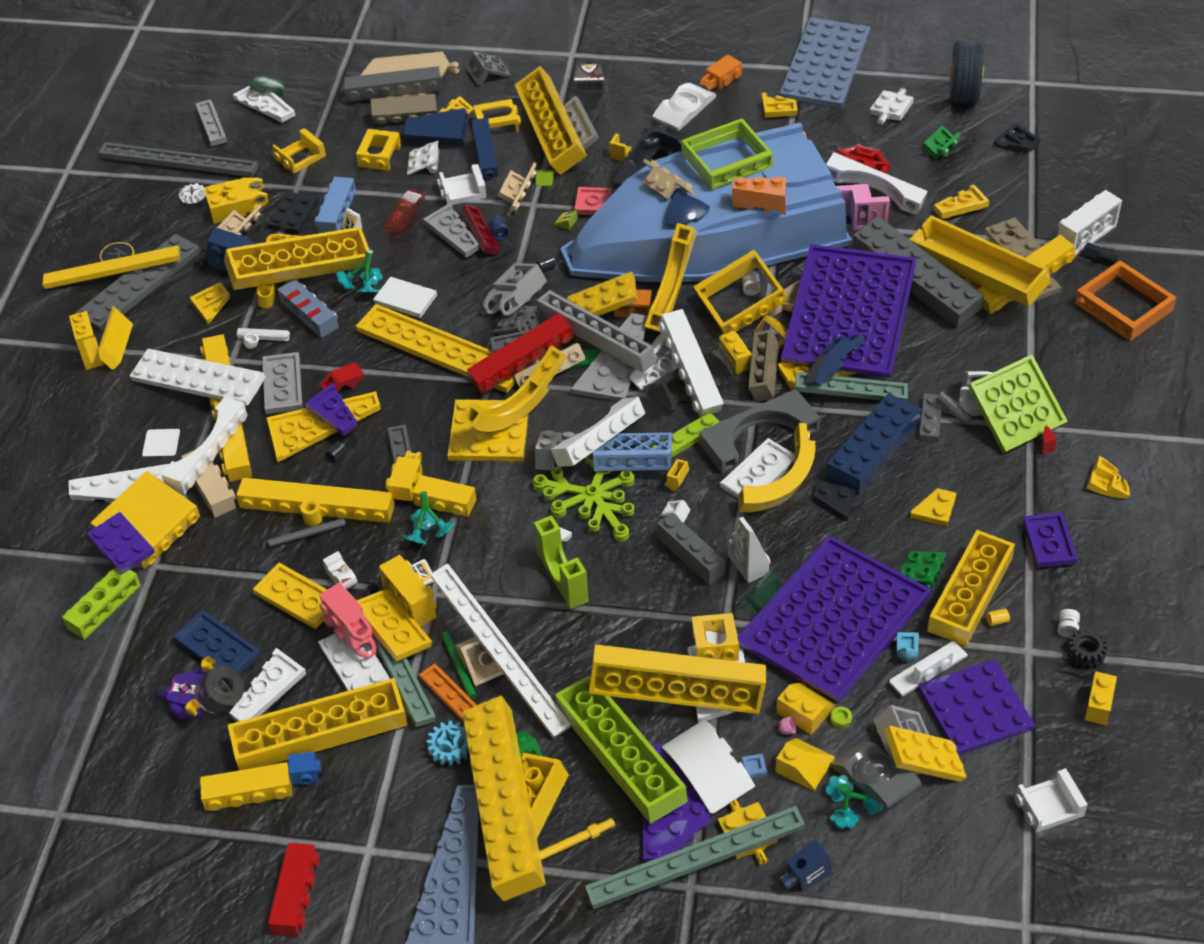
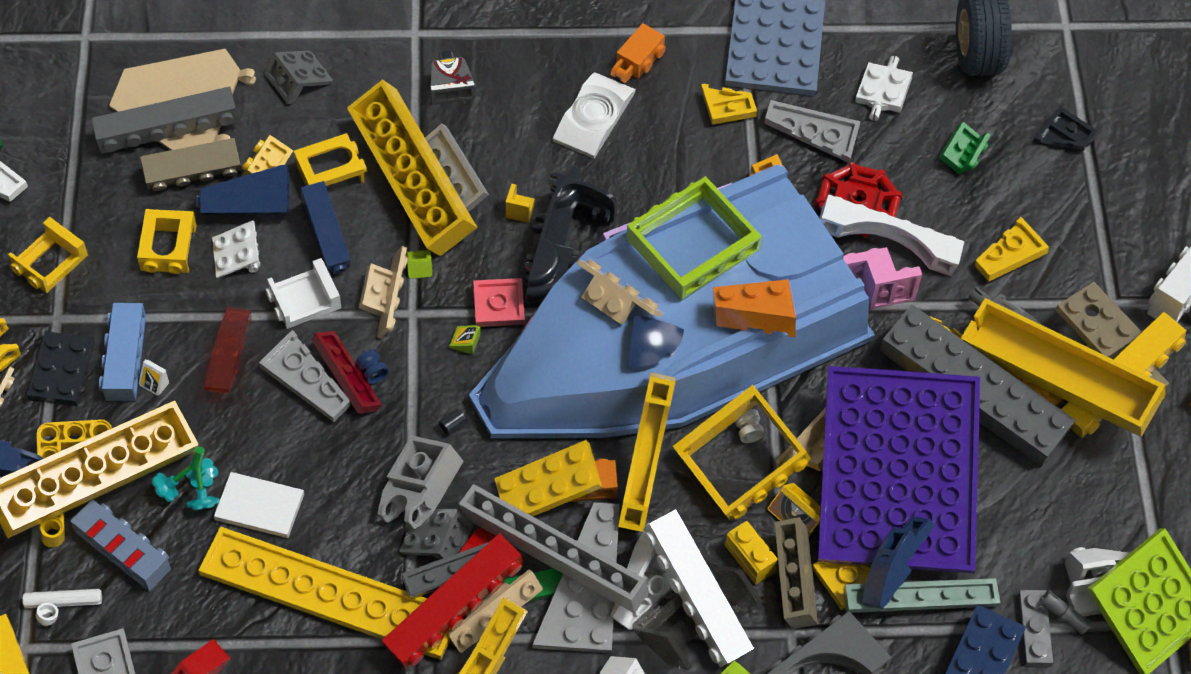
camera: 15 degrees left, 10 degrees up
none -> light grey wing [765,100,860,163]

